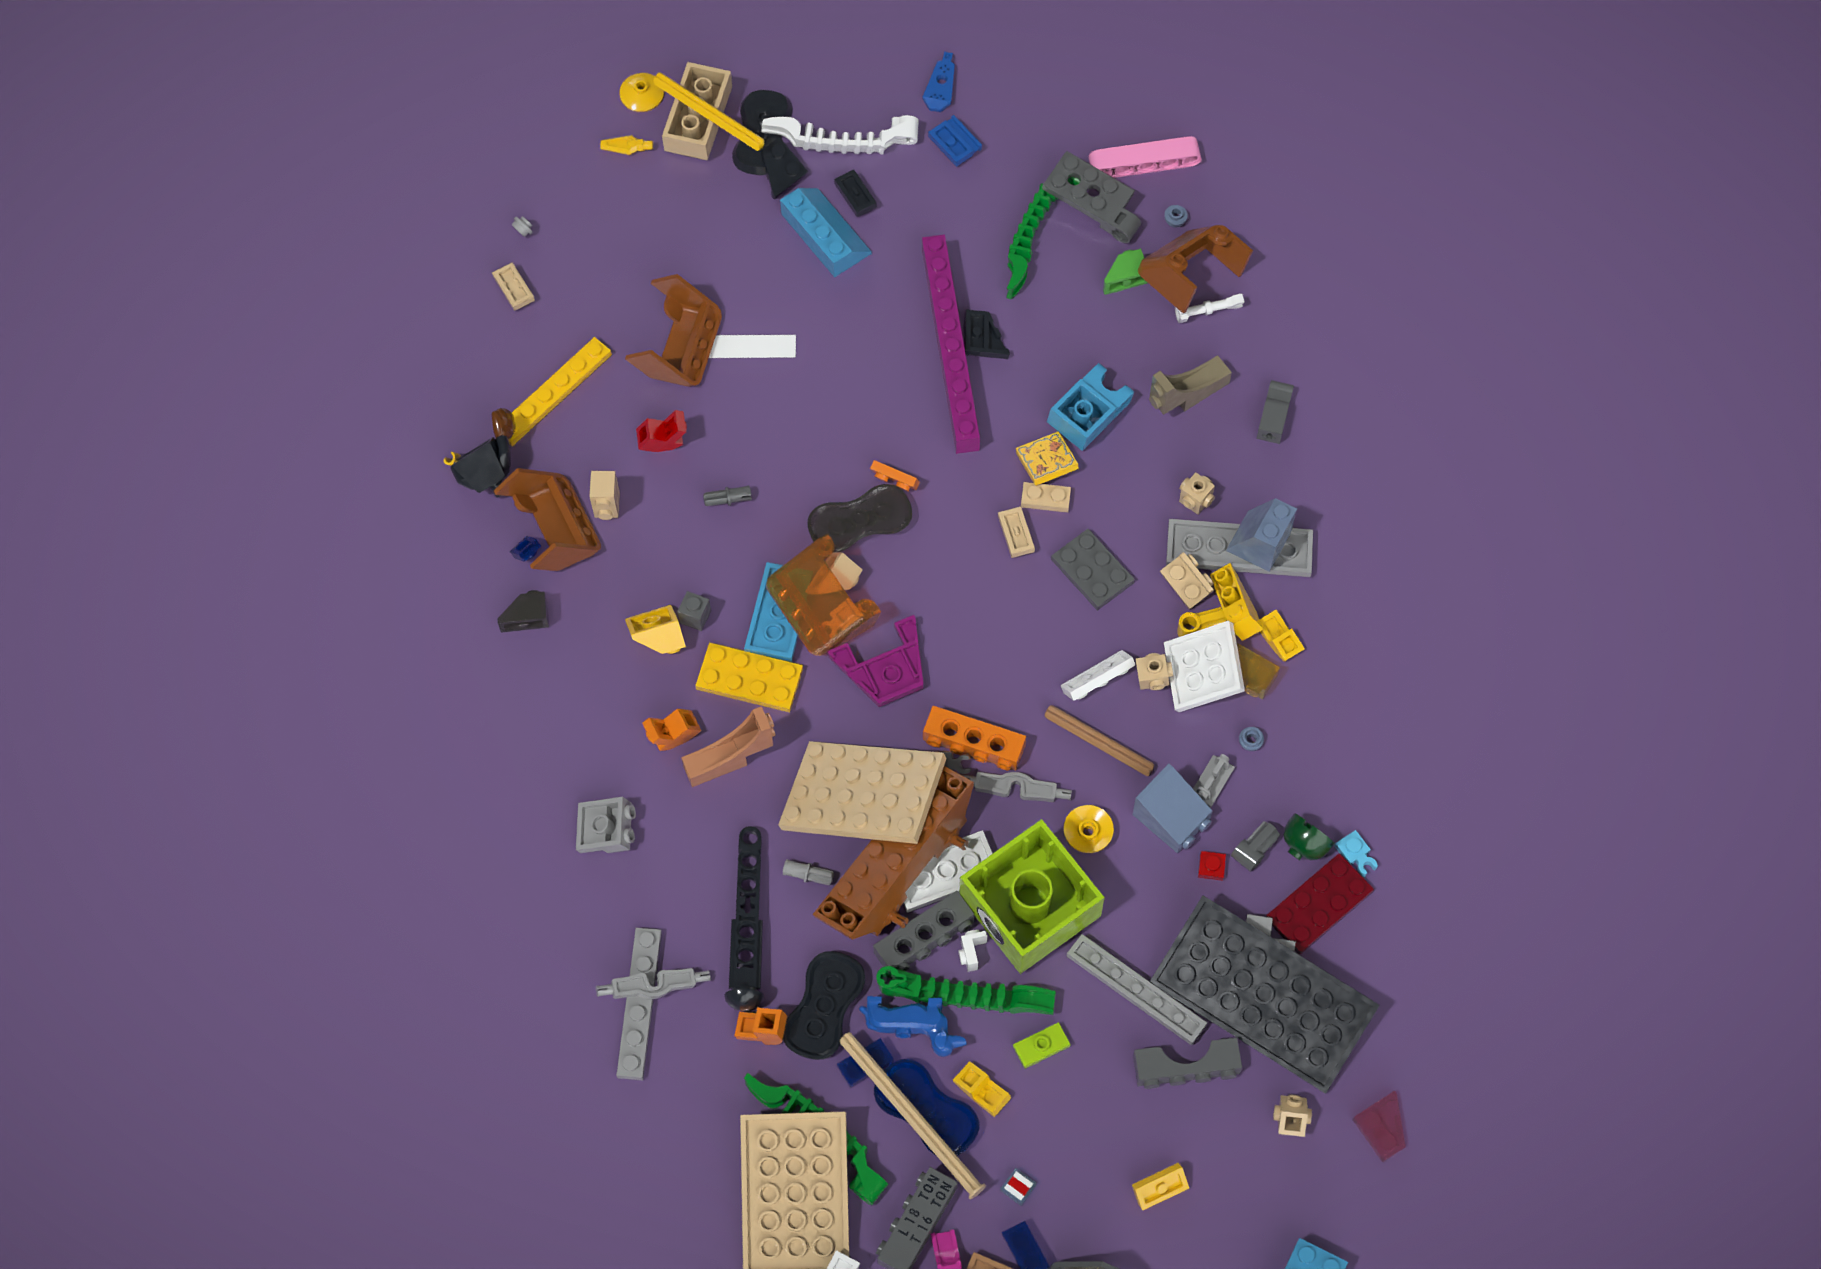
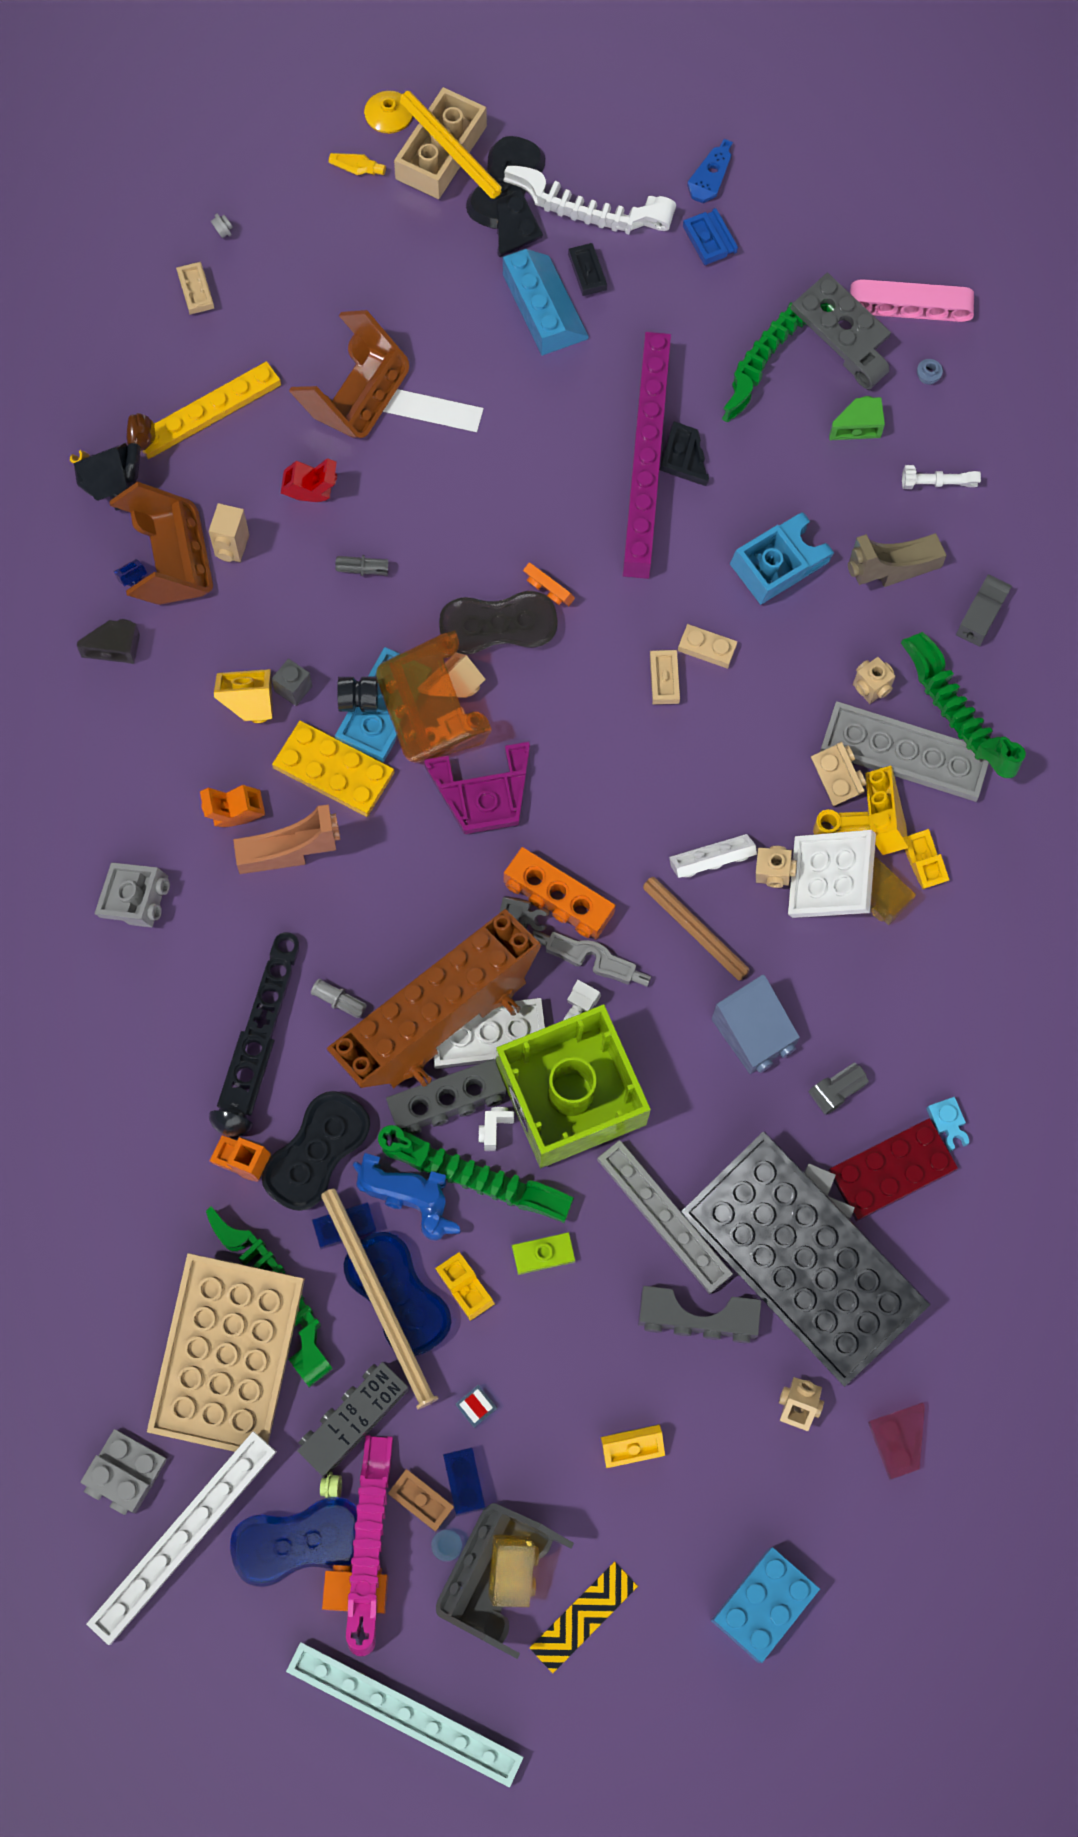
camera: 10 degrees right, 5 degrees up
light grey piece [596,968,710,999] -> none
light grey plate [617,928,662,1080] -> none
tan plate [778,741,946,844] -> none
yellow tile [1016,431,1079,486] -> none
dark grey plate [1051,529,1135,611] -> none
yellow dish [1063,805,1114,853] -> none
dark orange windscreen [1138,225,1253,314] -> none
light grey hinge [1193,754,1235,807] -> none
red plate [1198,851,1226,881] -> none
sand blue slope [1226,498,1297,572] -> none
sand blue plate [1239,727,1264,751] -> none
dark green cylinder [1284,813,1335,861] -> none
none -> black wheel [337,676,378,712]
none -> white piece [564,980,601,1020]
none -> green piece [901,632,1026,778]

